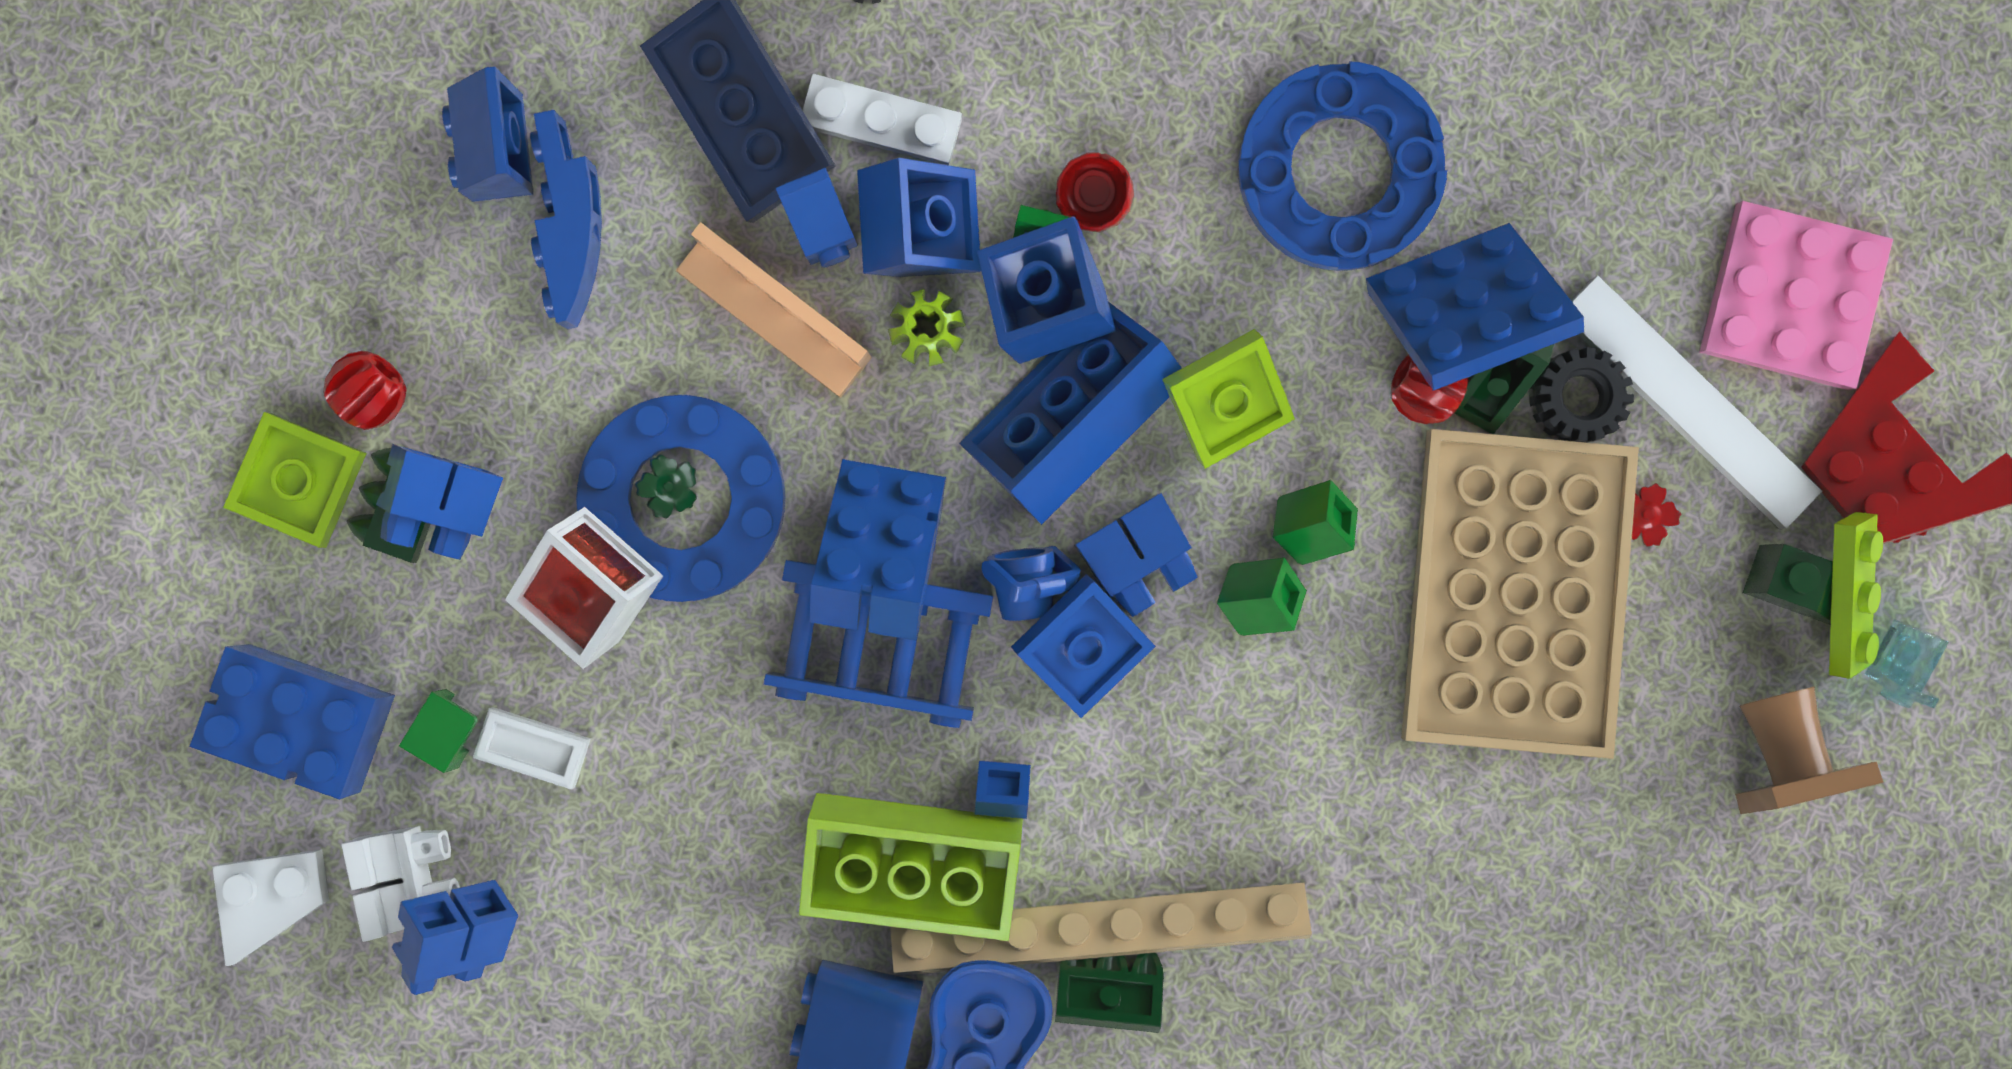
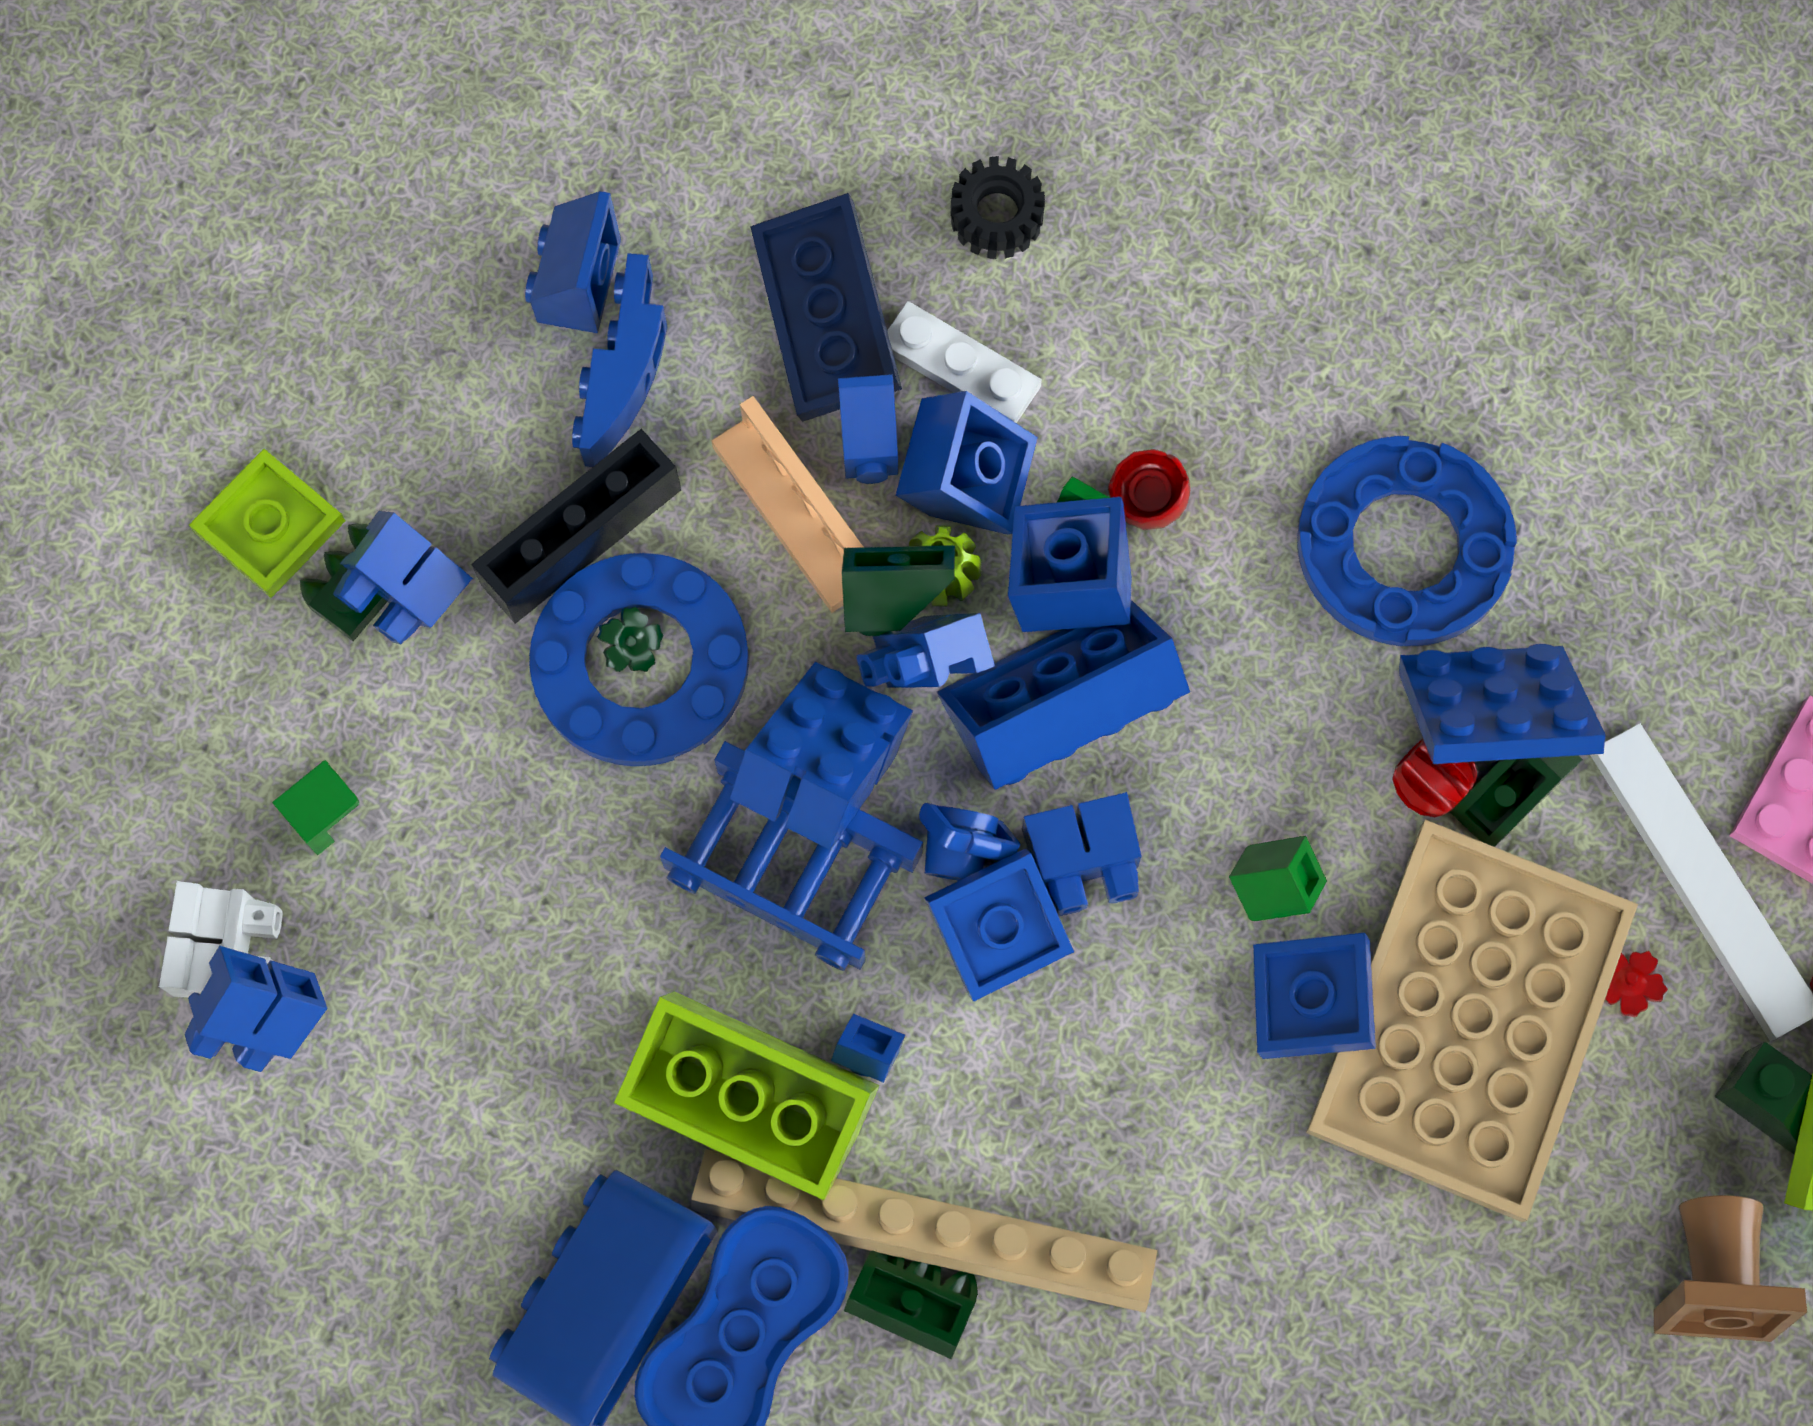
camera: 20 degrees right, 15 degrees down
blue piece [189,644,395,800] -> none
white wing [212,849,329,966] -> none
red piece [323,351,407,430] -> none
white tile [473,707,591,789] -> none
piece [505,507,663,669] -> none
lime plate [1162,329,1295,469] -> none
green panel [1217,557,1307,636] -> none
black tyre [1529,347,1634,442] -> none
none -> black brick [471,429,681,624]
none -> dark green slope [842,545,955,636]
none -> blue hips [856,613,995,688]
none -> blue plate [1253,932,1376,1059]

